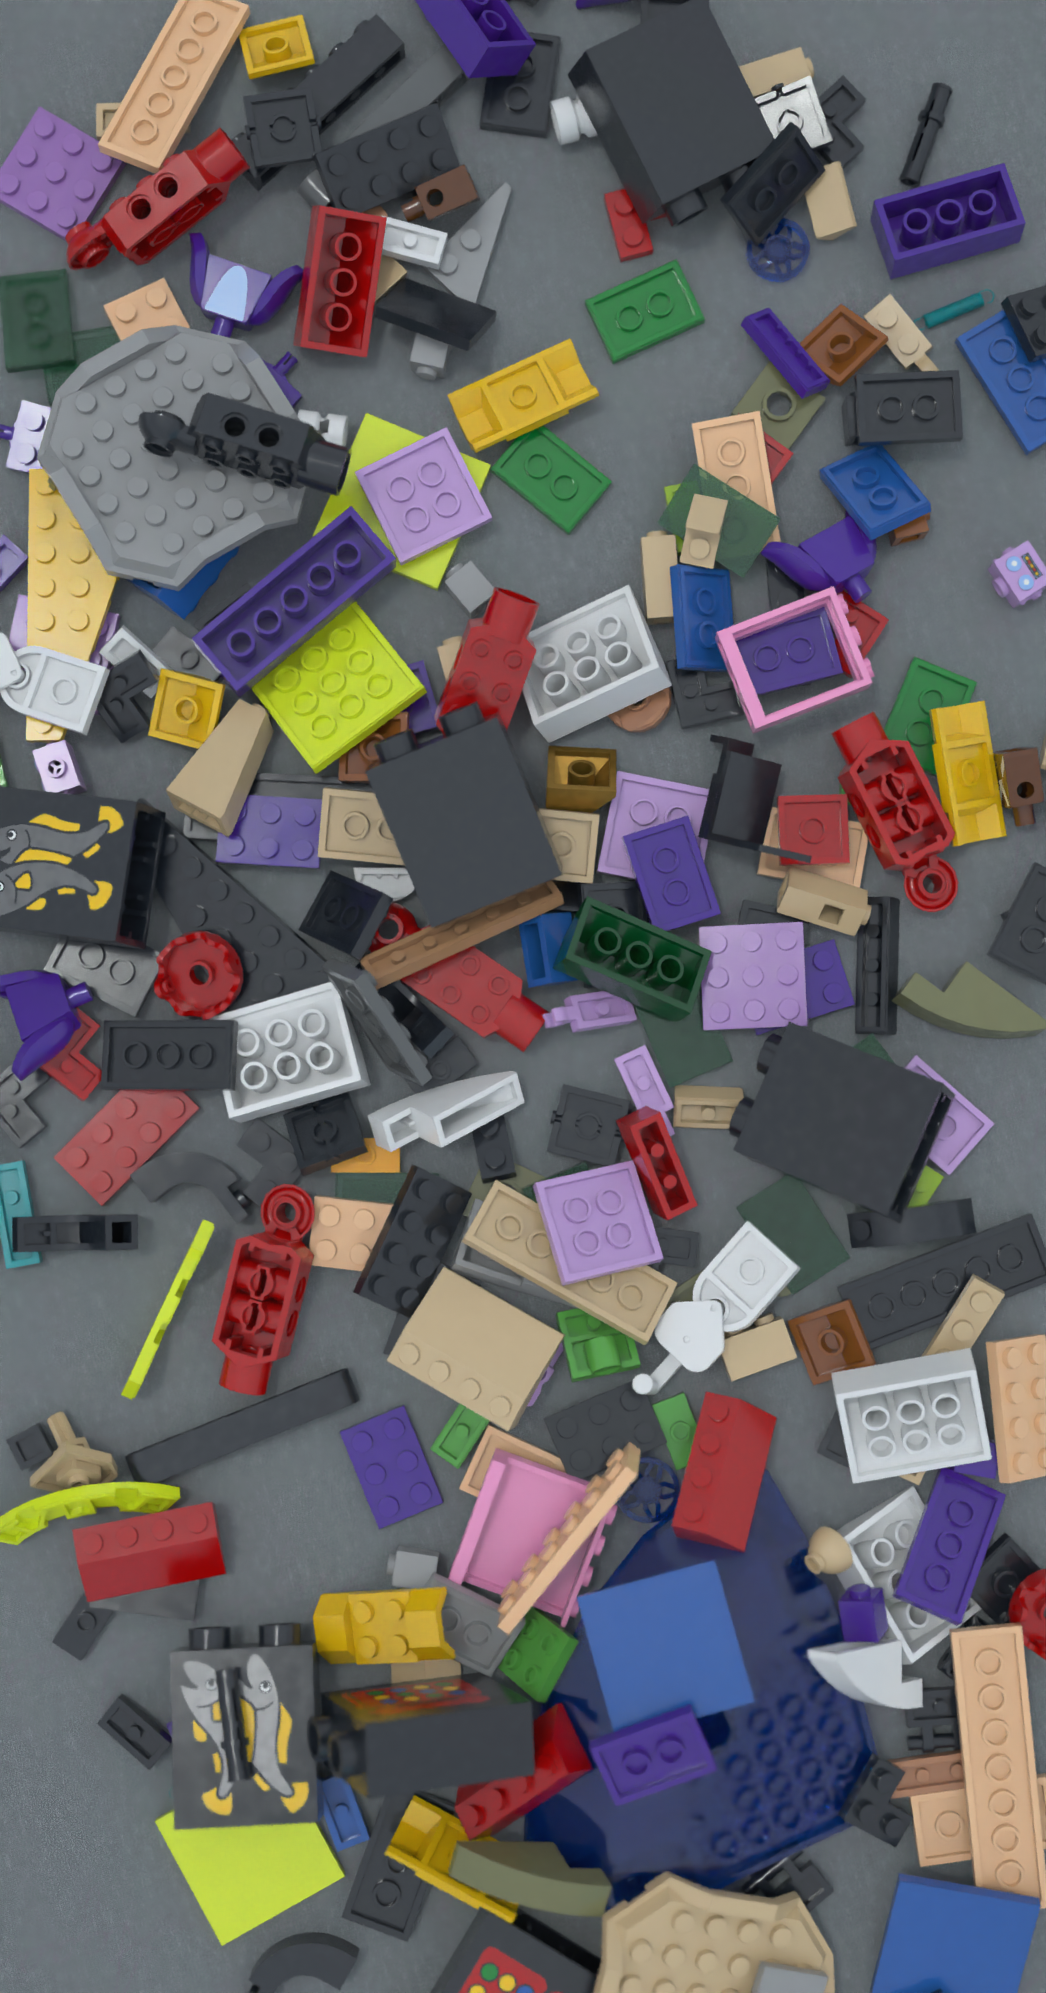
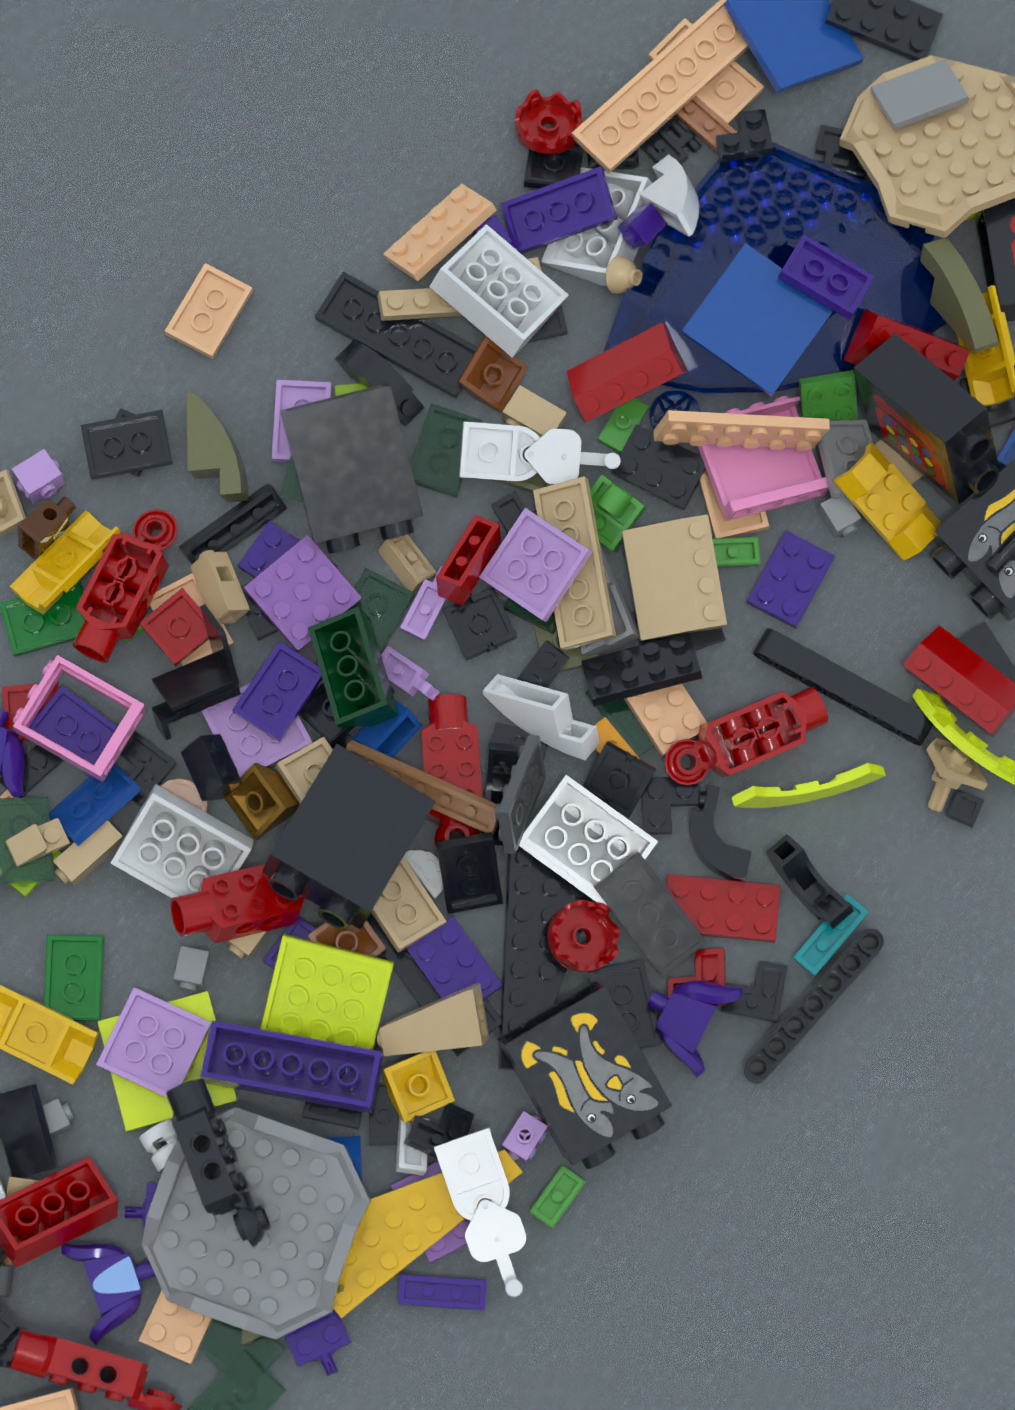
camera: 130 degrees left, 10 degrees down
none -> black brick [181,734,242,801]

